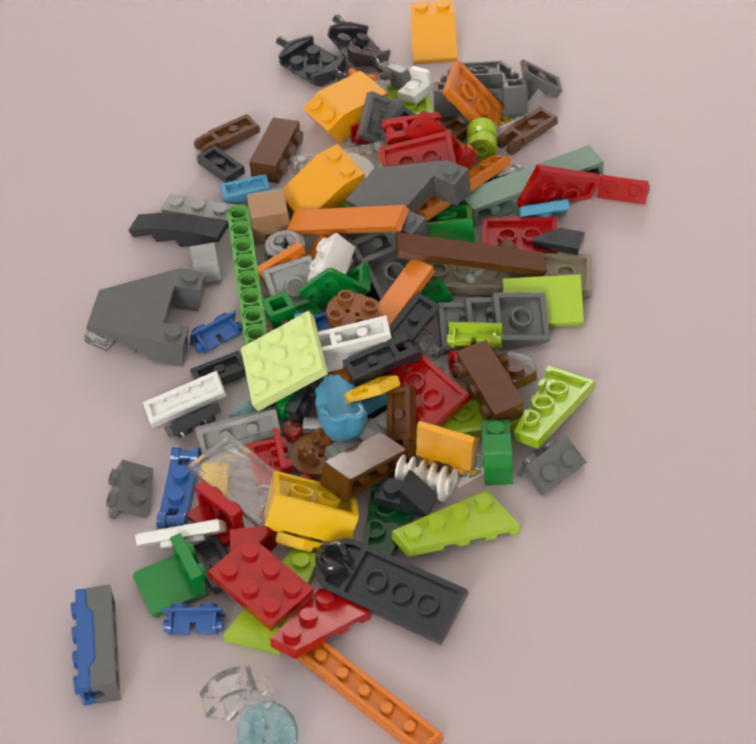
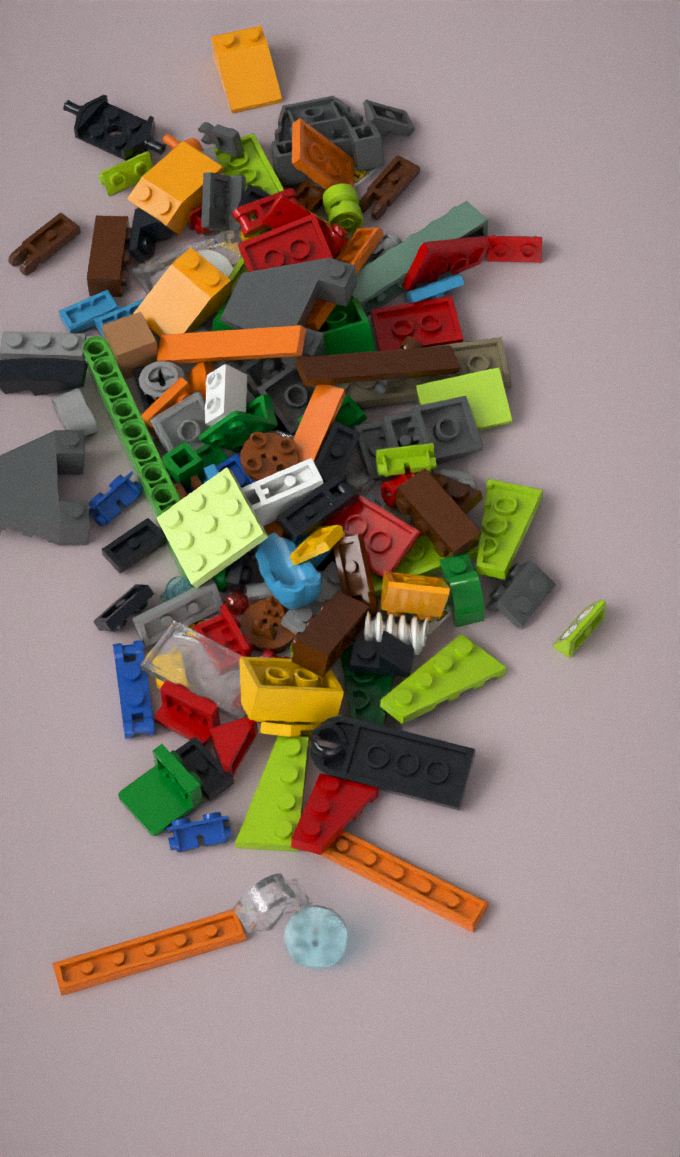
camera: 15 degrees left, 10 degrees up
piece [71,584,121,706] -> none
dark grey bracket [106,459,153,519] -> none
white plate [135,519,227,548] -> none
white plate [143,371,227,428] -> none
black plate [197,145,245,183] -> none
red plate [208,535,314,632] -> none
black plate [327,14,391,73] -> none
white bracket [397,66,433,104] -> none
black tile [532,228,585,255] -> none
none -> orange tile [52,908,247,996]
none -> lime hinge [98,151,154,196]
none -> black slope [128,208,172,267]
none -> lime slope [553,599,606,658]

